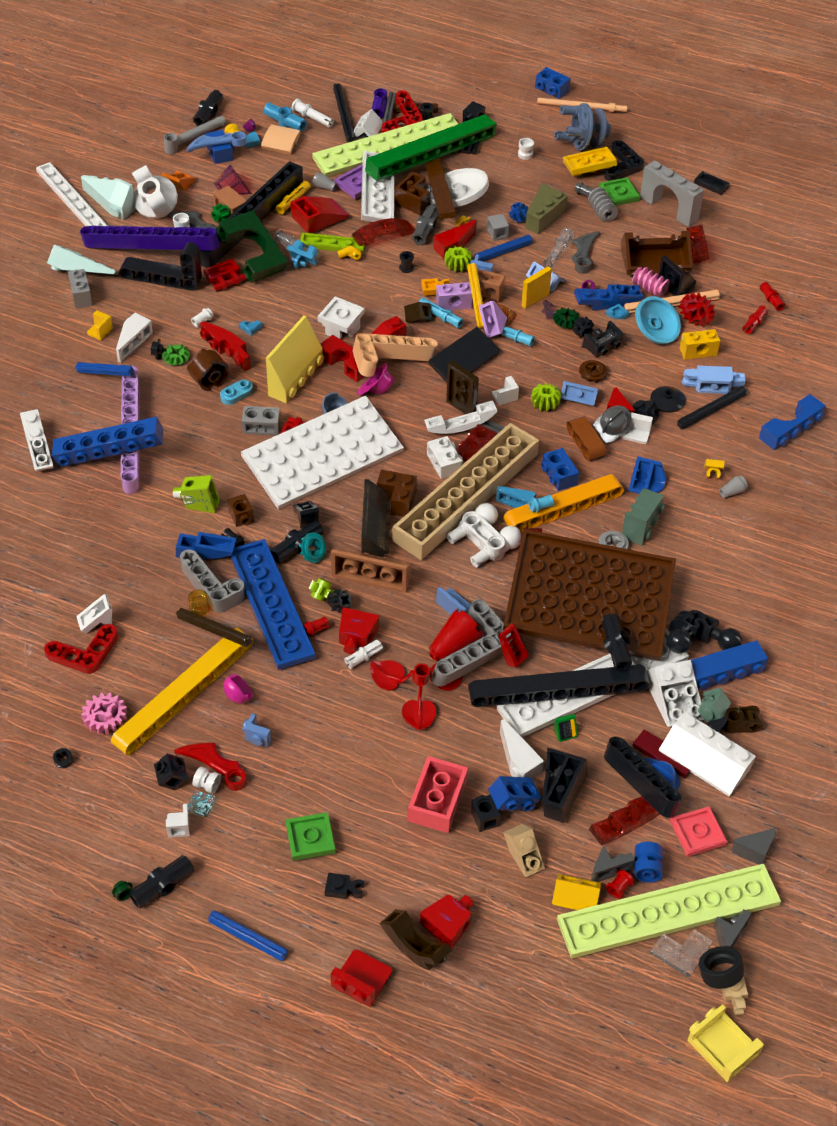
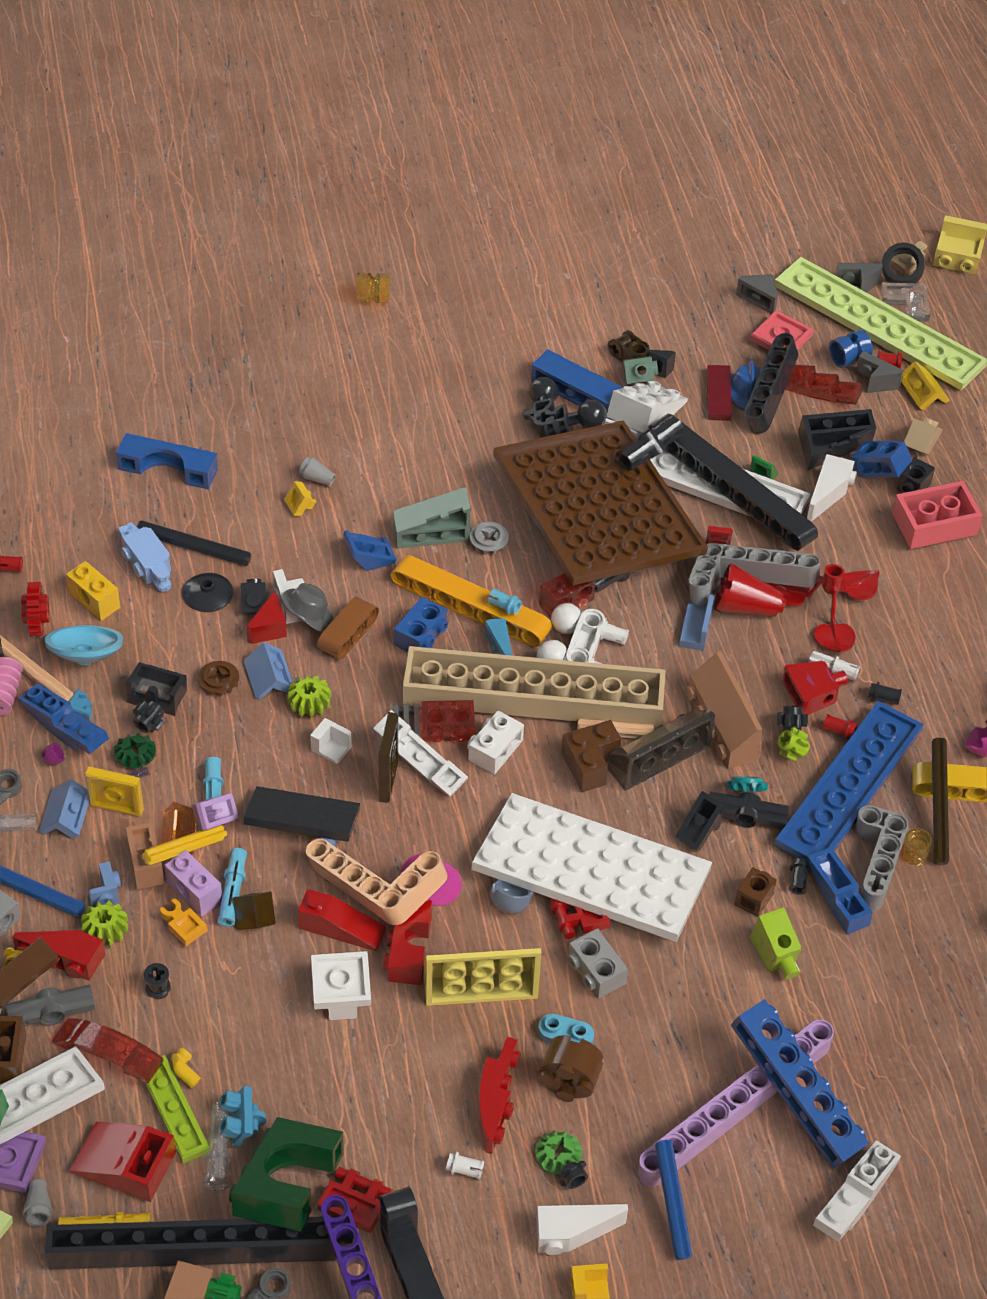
camera: 125 degrees left, 0 degrees up
dark azure tile [239,320,263,336] -> none
white slope [659,712,756,797] -> none
none -> black pin [868,681,902,705]

